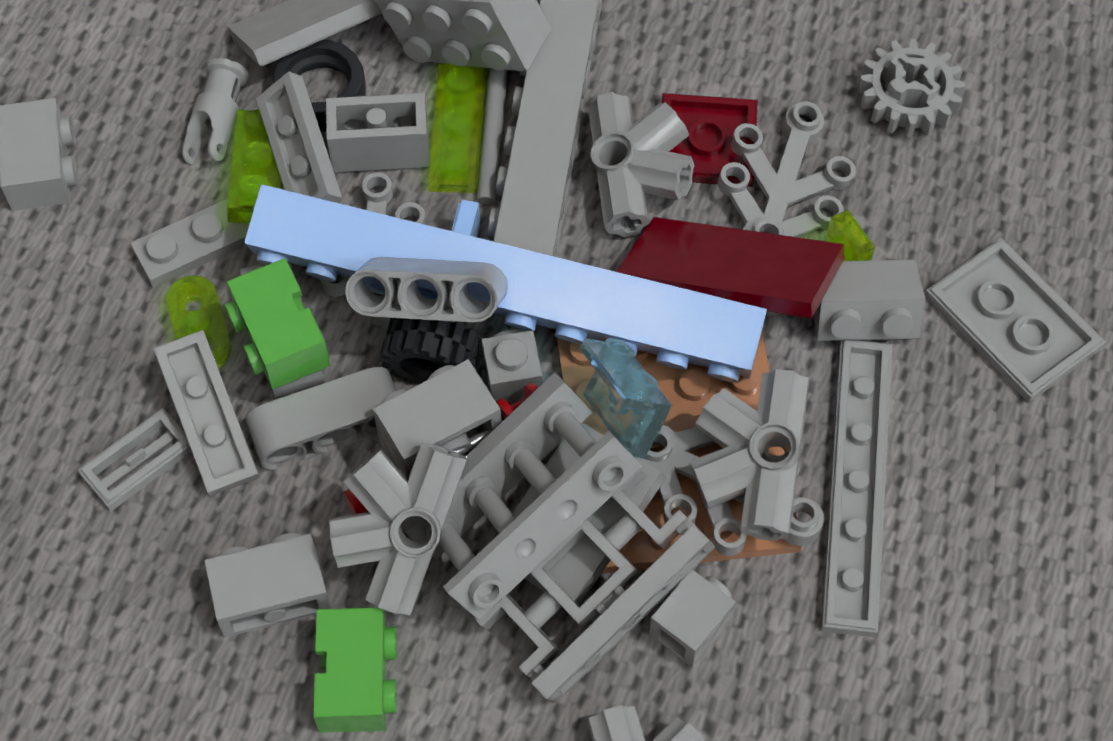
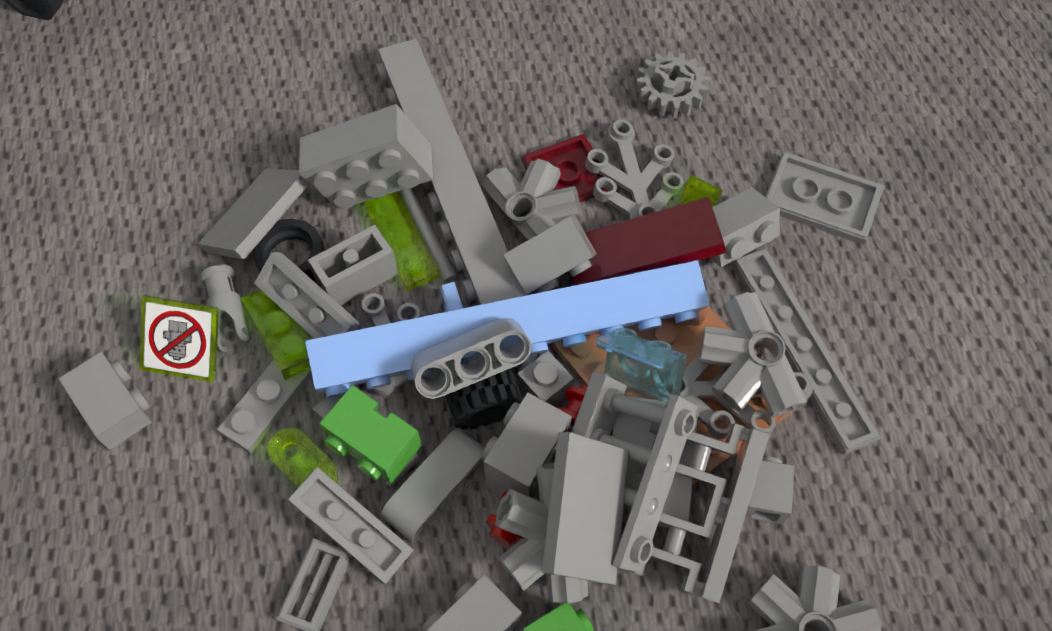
camera: 30 degrees left, 0 degrees up
none -> piece [139,295,219,383]
none -> light grey brick [503,214,597,295]
none -> light grey tile [542,432,629,585]

